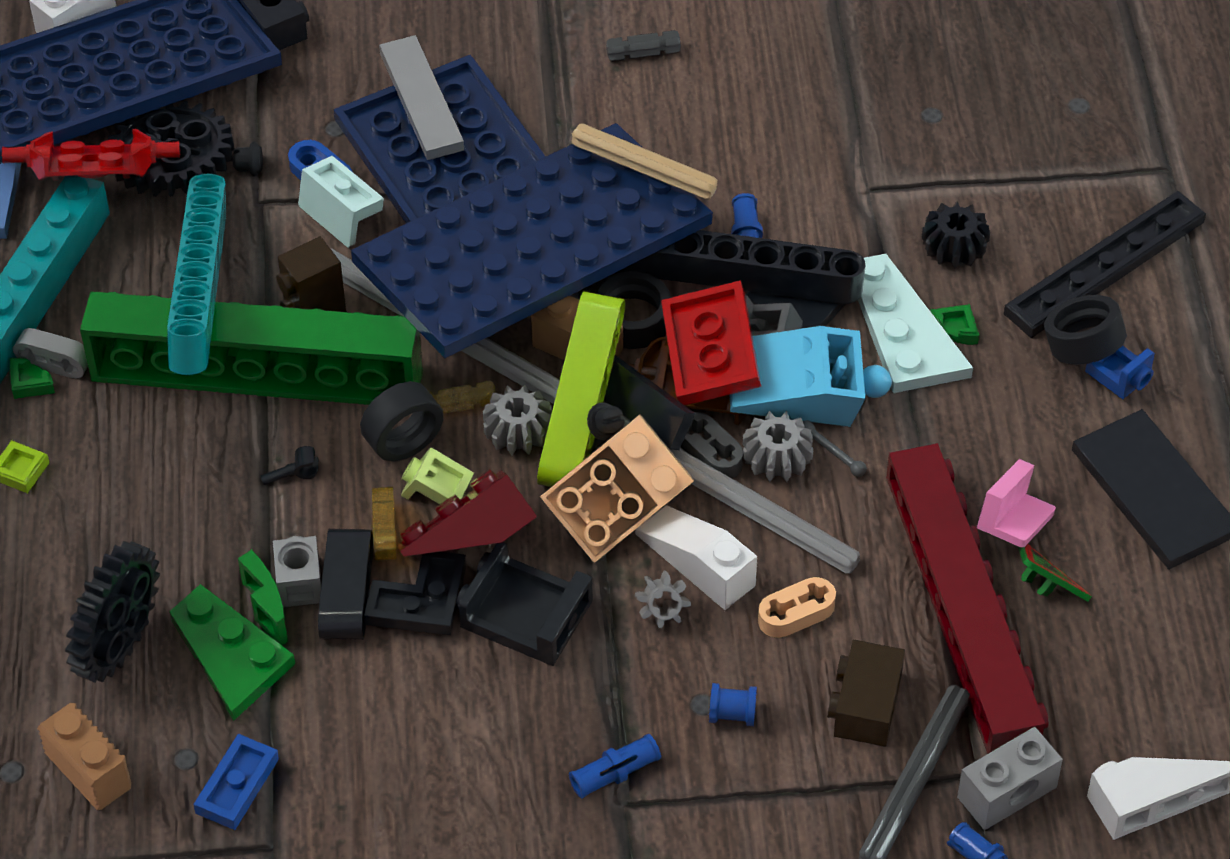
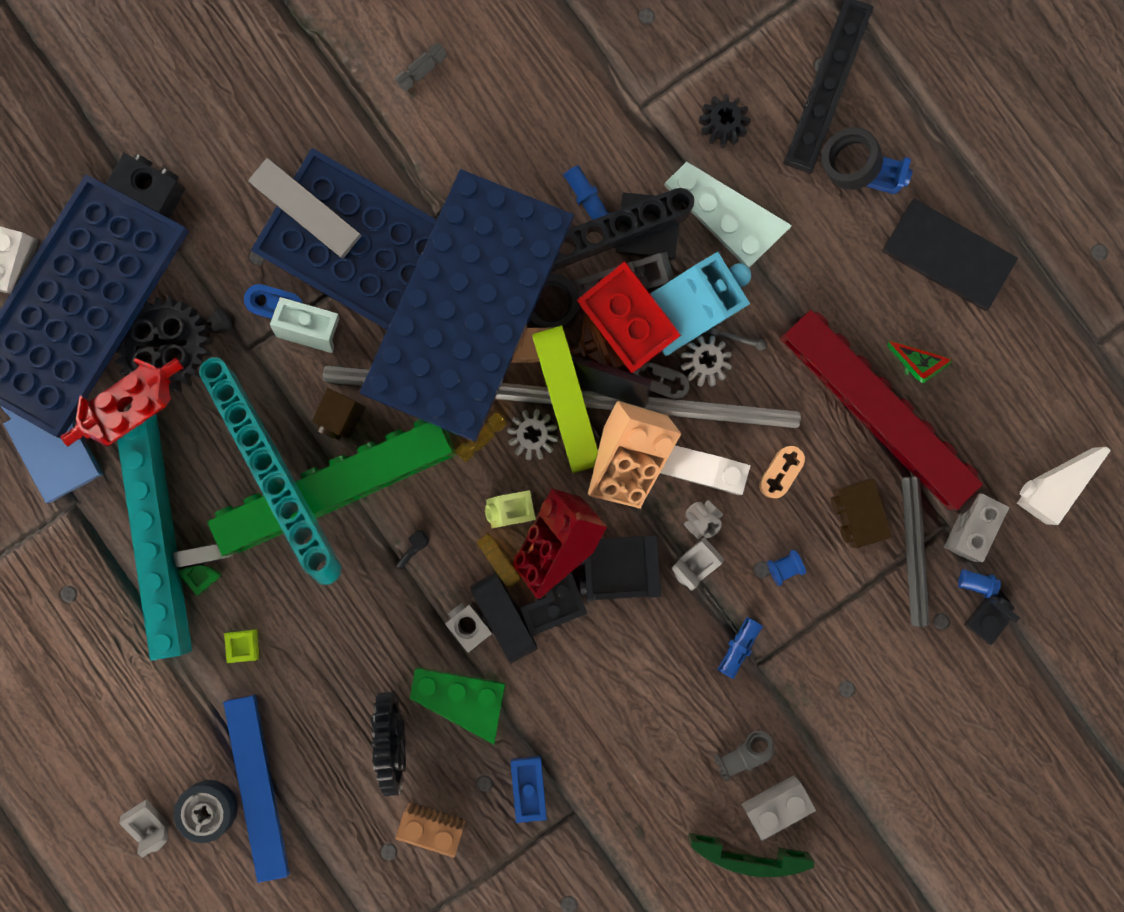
camera: 25 degrees left, 35 degrees up
green slope [238,549,288,646] -> none
black tyre [360,381,444,462] -> none
tan axle [572,124,718,200] -> none
black piece [587,403,624,440] -> none
green tile [930,304,979,345] -> none
bright pink panel [977,459,1056,548] -> none
none -> light grey bracket [672,537,725,590]

